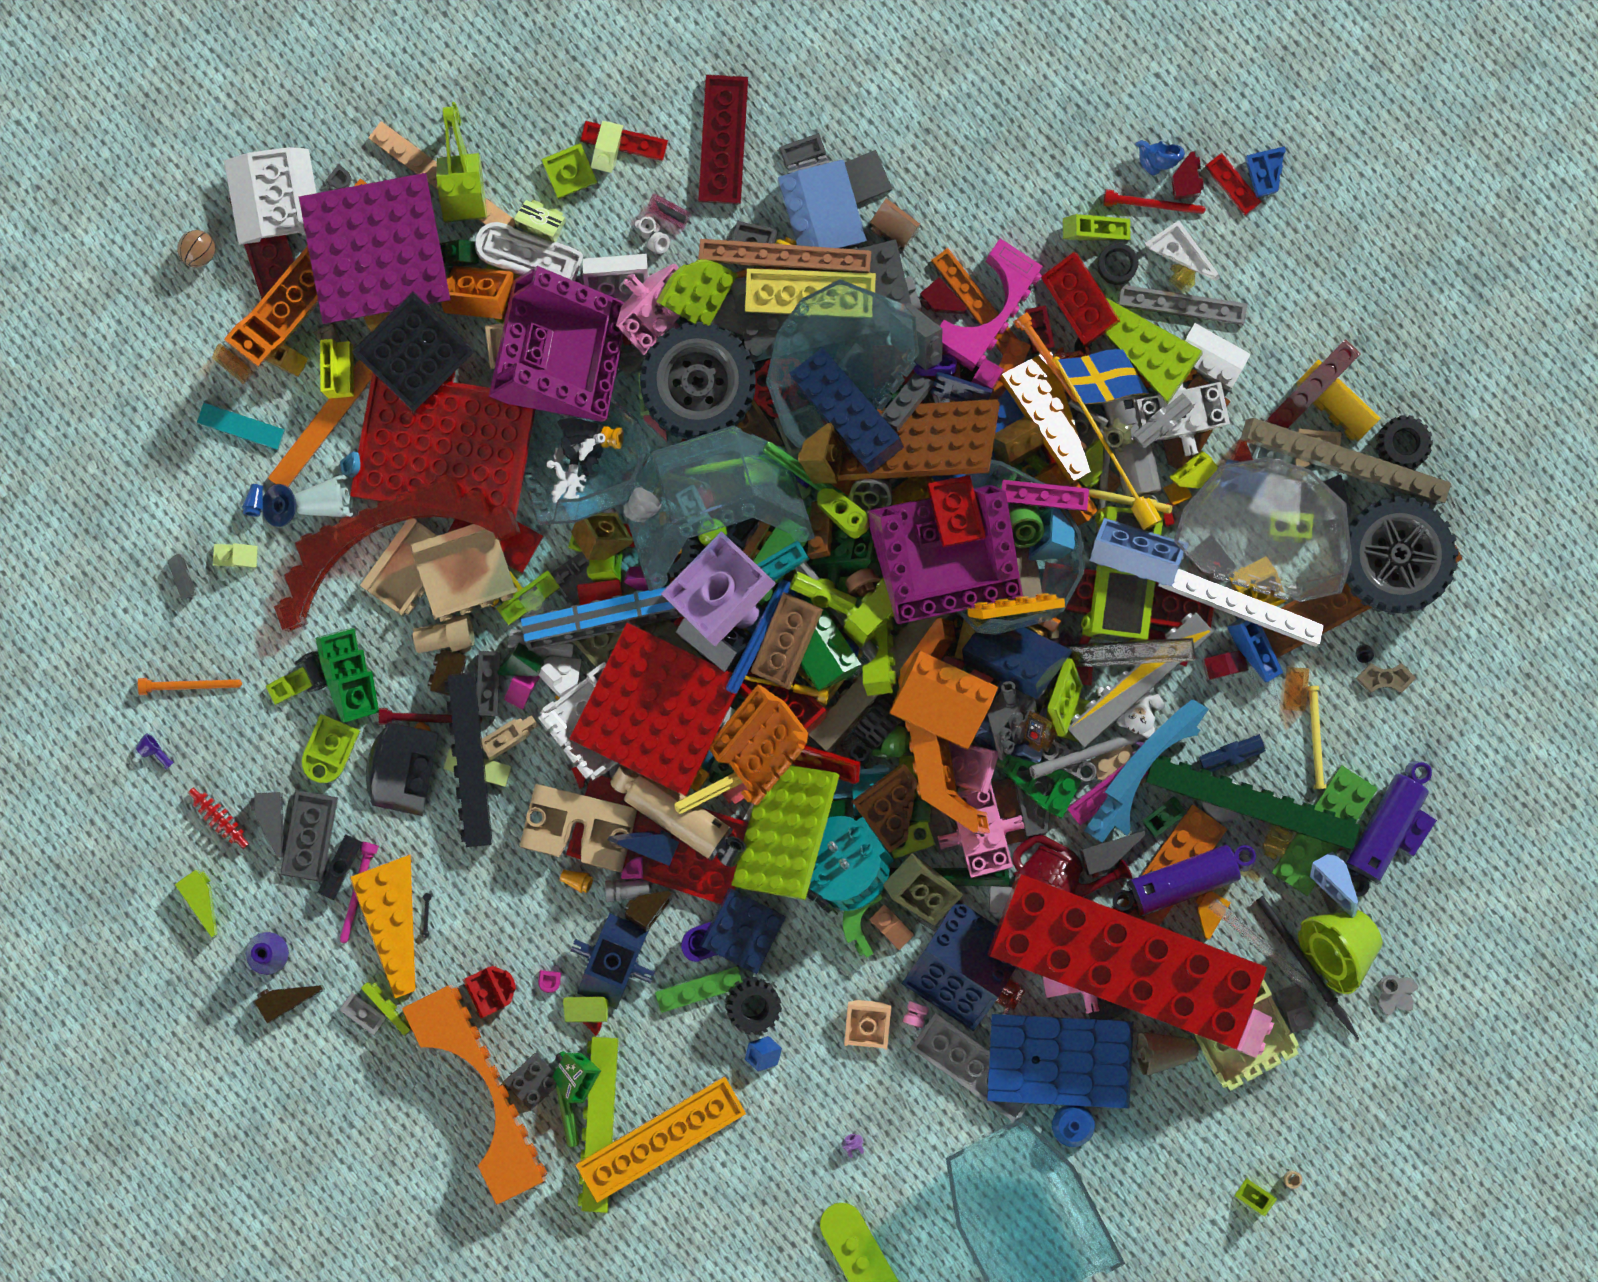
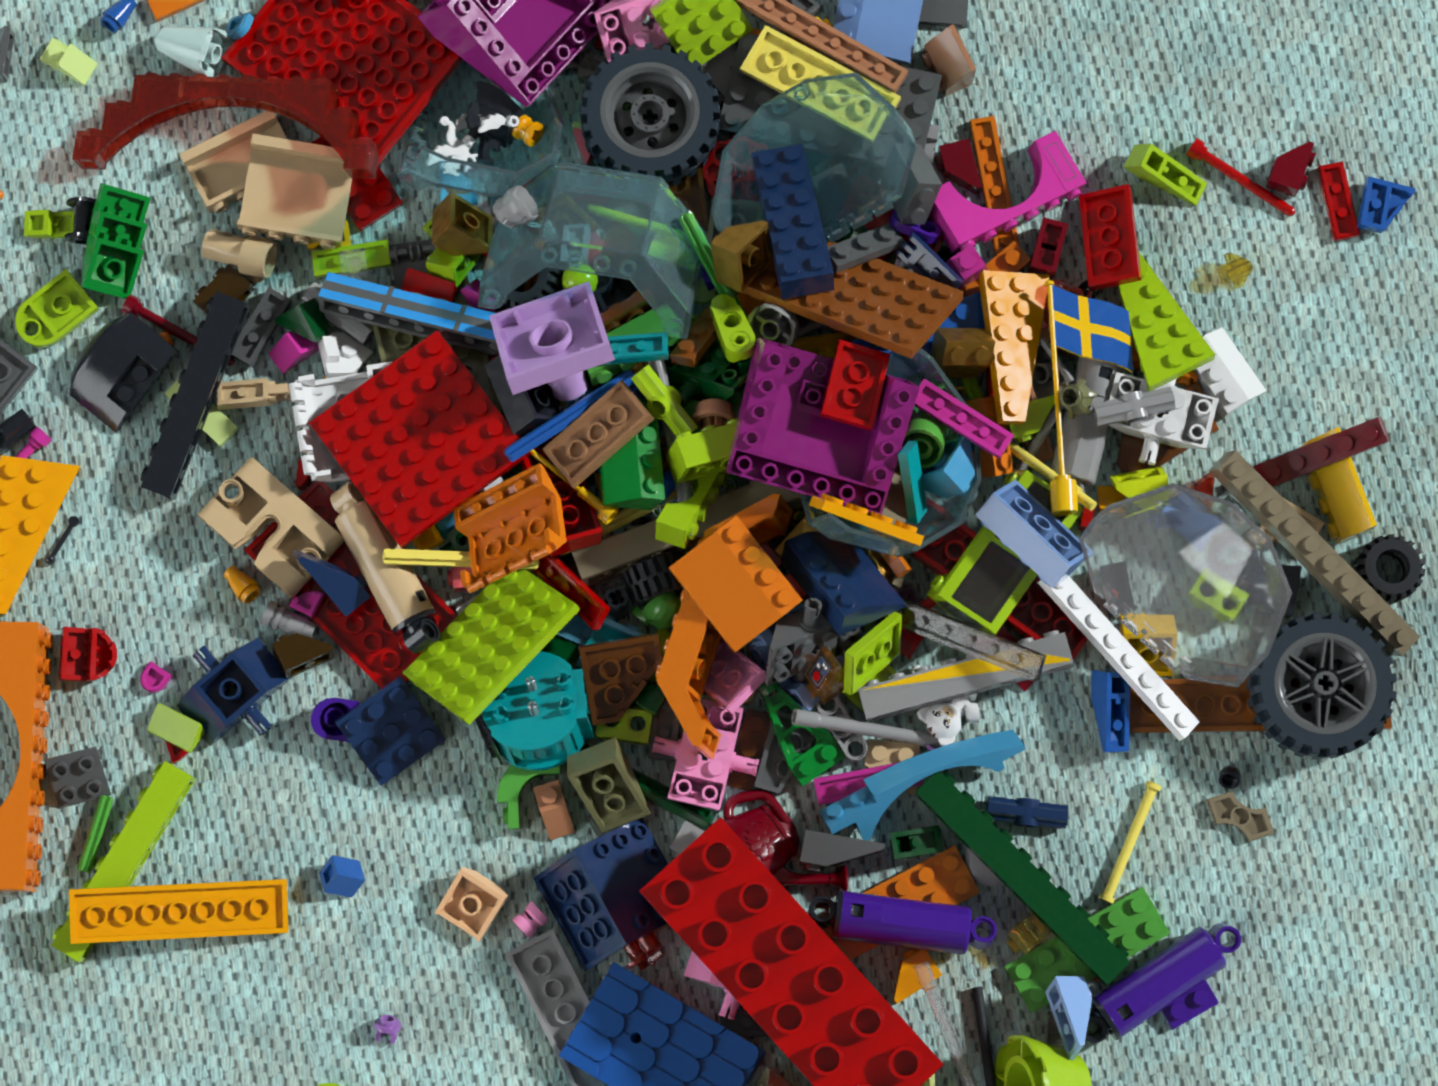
camera: 30 degrees right, 5 degrees down
dark blue dish [263,484,296,527] -> none
green torso [553,1051,601,1103] -> none
bright green plate [655,967,742,1013] -> none
black tyre [725,977,782,1035] -> none
orange piece [1013,312,1078,403] -> none
black tyre [1097,243,1138,285] -> none
light grey tile [1118,284,1247,325] -> none
blue hair [1135,140,1185,176] -> none
white wing [1145,221,1220,281] -> none
dark red slope [1202,650,1249,681] -> none
clear orange slope [1282,667,1309,712] -> none
none -> teal tile [898,441,928,524]

